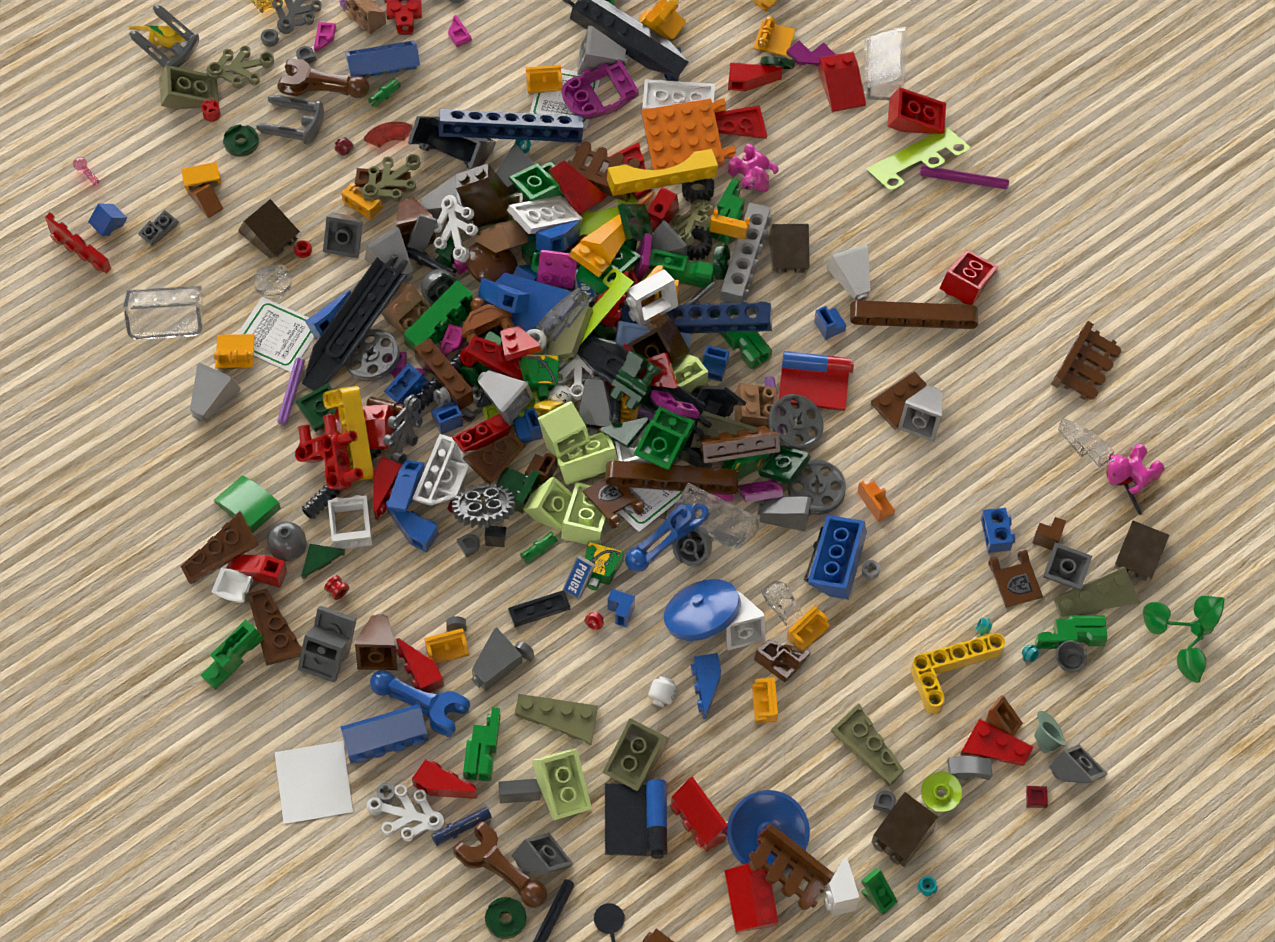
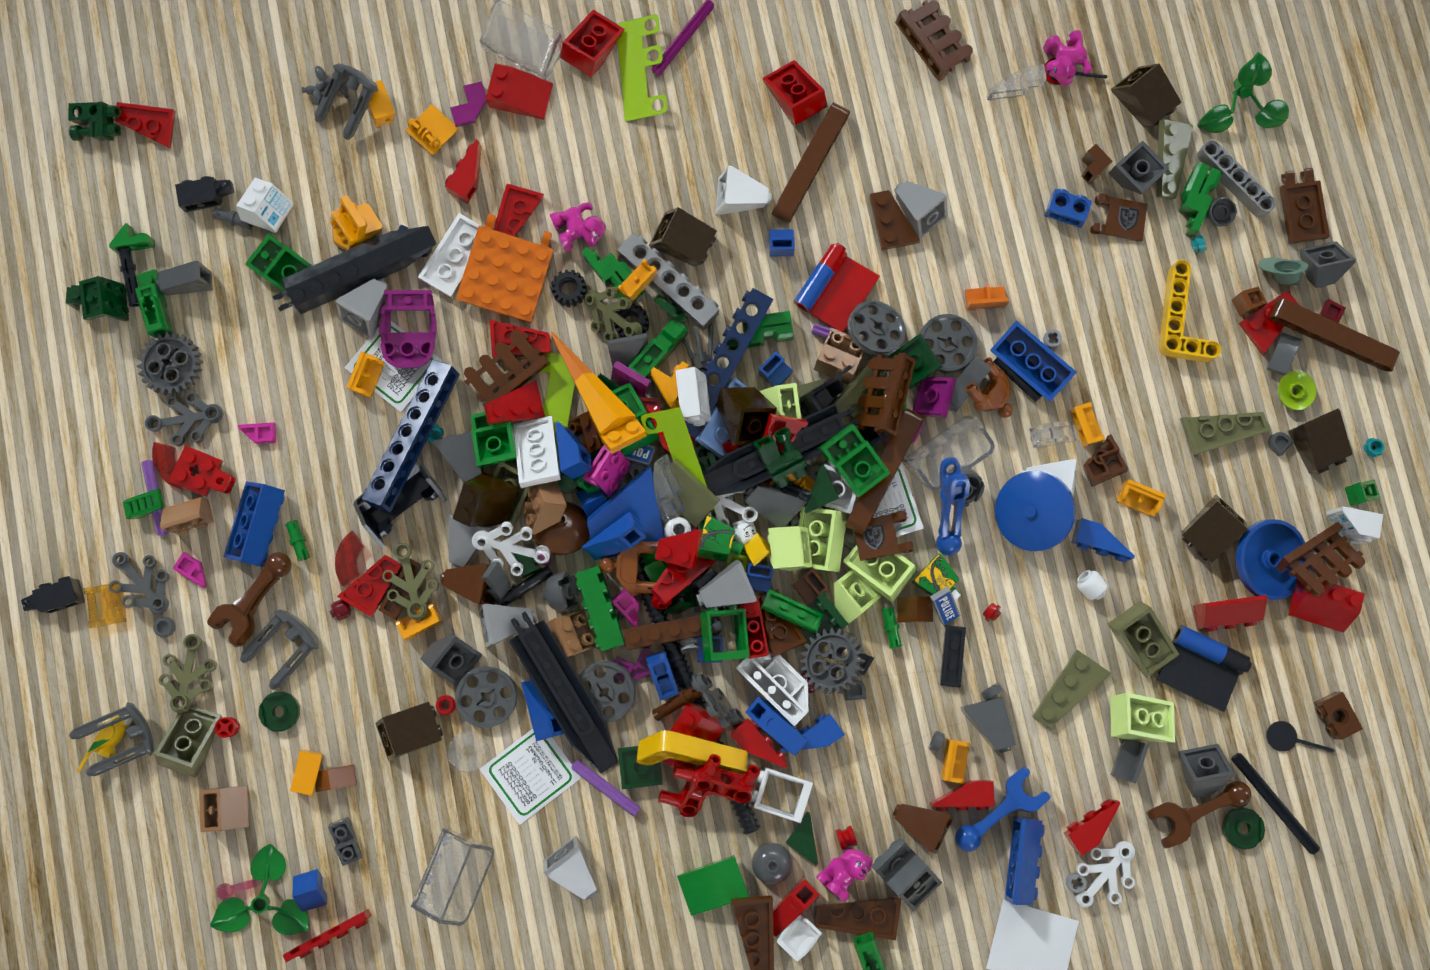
camera: 60 degrees left, 20 degrees up
light orange hinge [214,334,255,369] -> none
dark grey tile [296,46,317,63] -> none
dark blue pin [431,807,492,846] -> none
green plate [463,707,501,781] -> none
yellow arch [607,149,718,196] -> none
blue piece [608,589,635,628] -> none
dark green plate [617,203,653,241] -> none
clear orange plate [646,313,670,331] -> none
red torso [647,187,680,233] -> none
magenta tile [650,390,699,419] -> none
dark green tile [760,56,796,70] -> none
teal plate [975,617,992,636] -> none
none -> medium nougat slope [199,785,250,832]
none -> green plant [210,844,309,935]
none -> red wing [337,555,403,617]
none -> dark grey wedge [455,666,517,728]
none -> green window [700,605,750,662]
none -> green tile [761,589,824,634]
none -> dark pink animal [816,848,873,902]
none -> reddish brown piece [897,596,933,623]
none -> dark orange connector [965,357,1013,418]
none -> dark brown slope [1182,494,1248,563]
none -> light grey beam [1197,140,1276,218]
none -> reddish brown beam [1269,298,1400,372]
none -> reddish brown tile [1279,168,1330,244]

